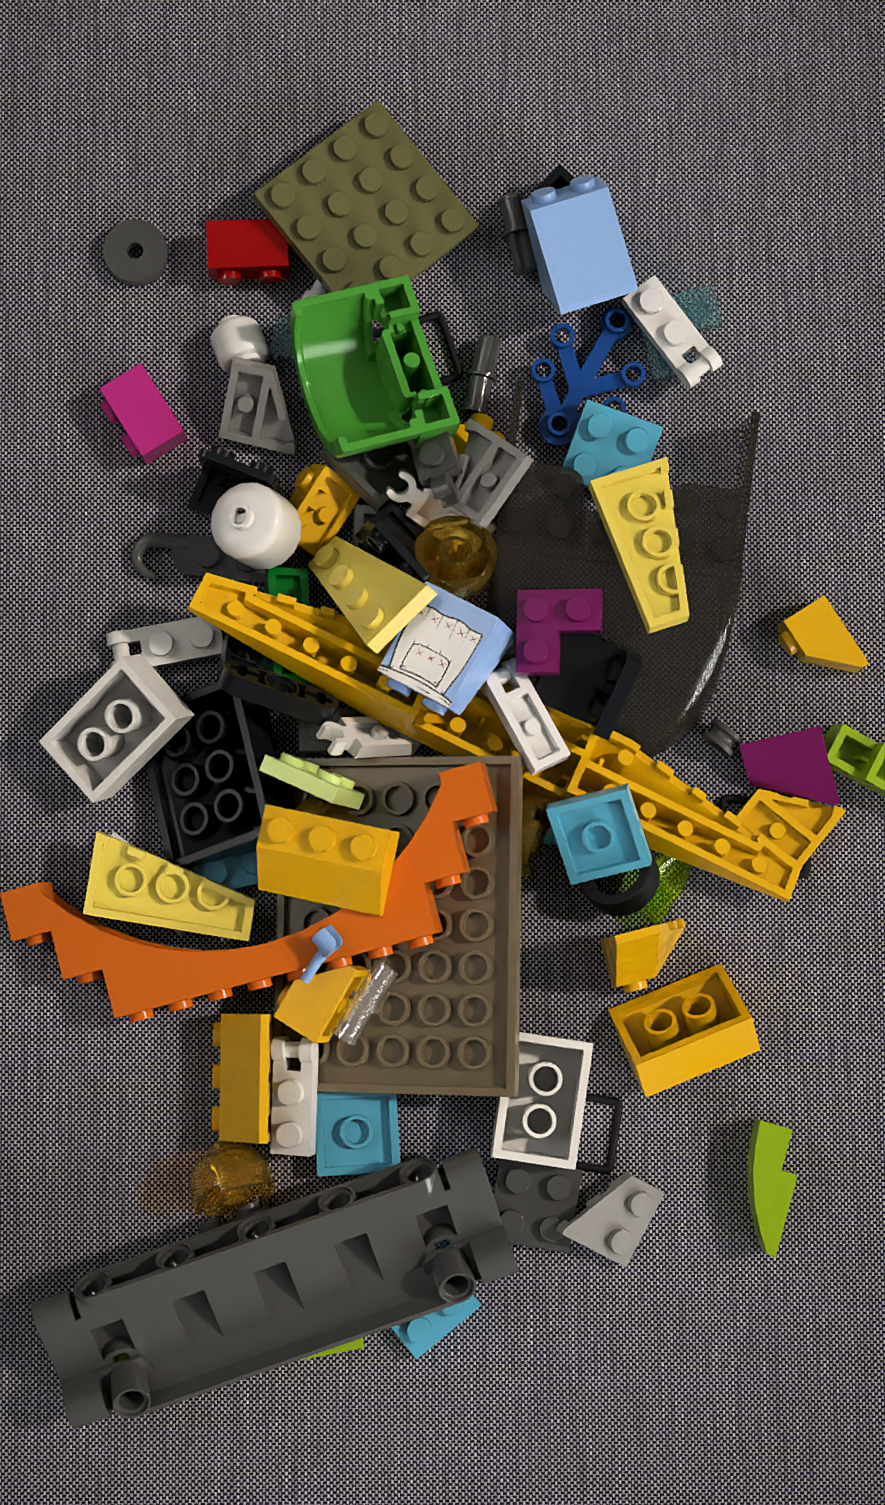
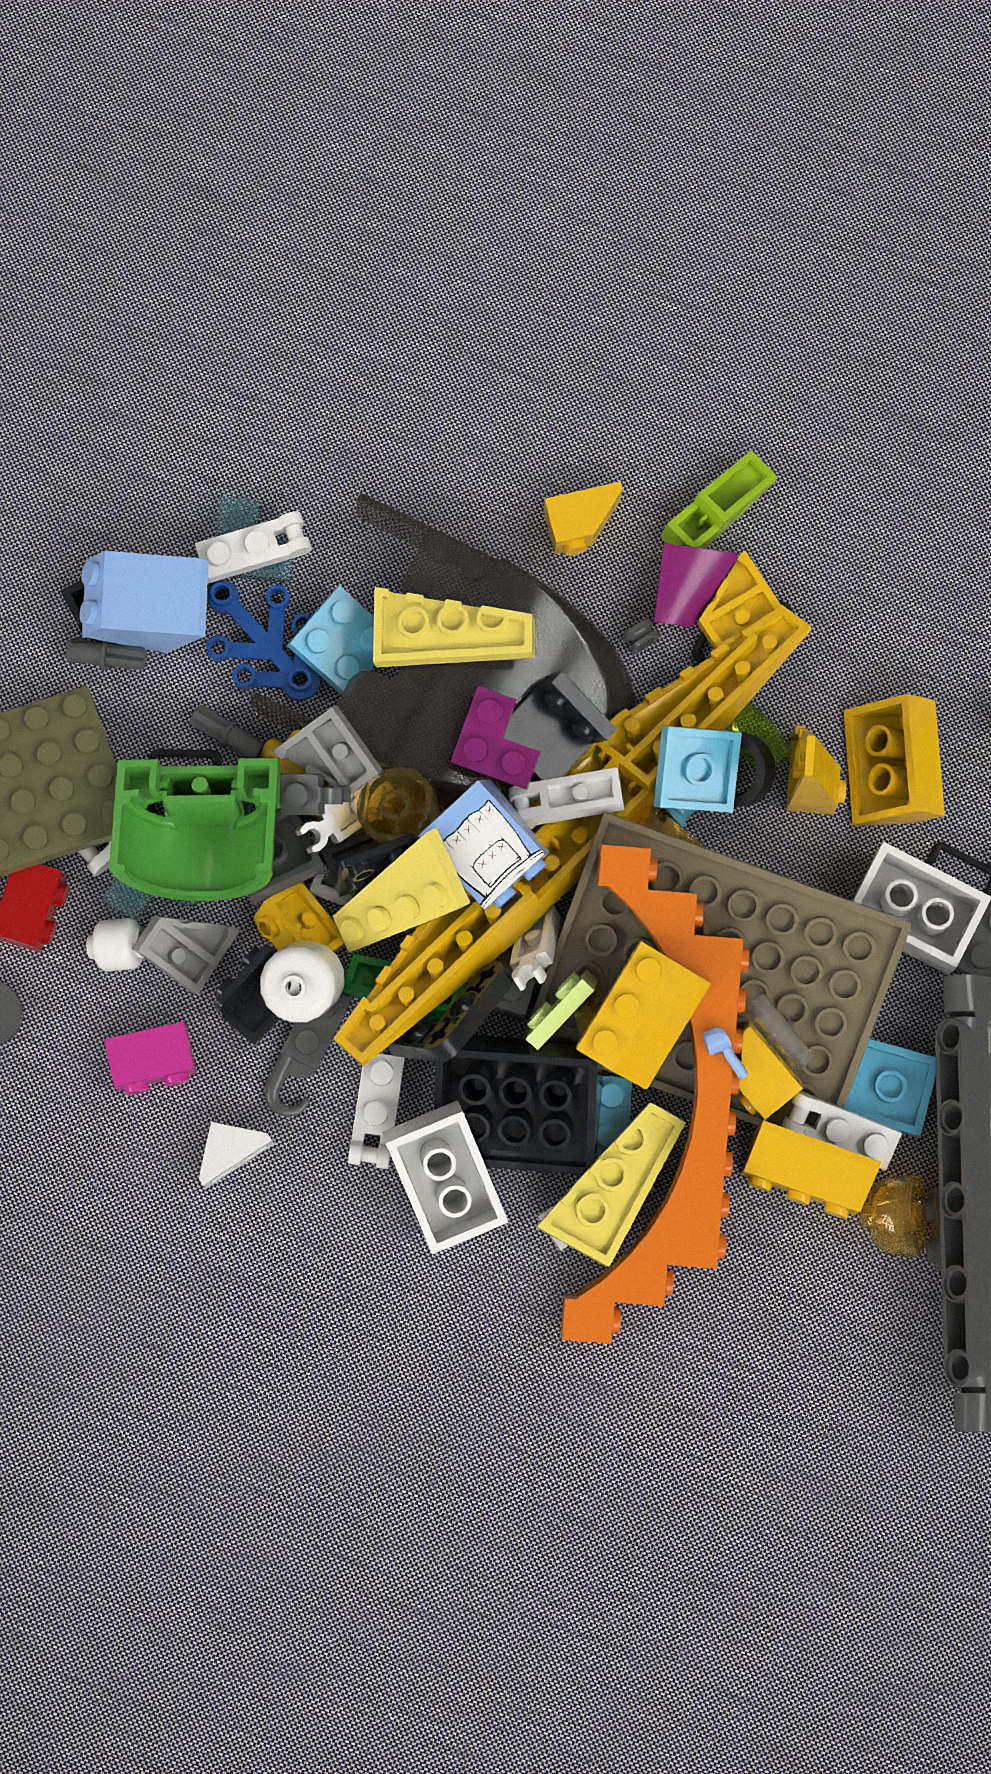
camera: 65 degrees left, 5 degrees down
none -> white slope [199,1122,274,1189]

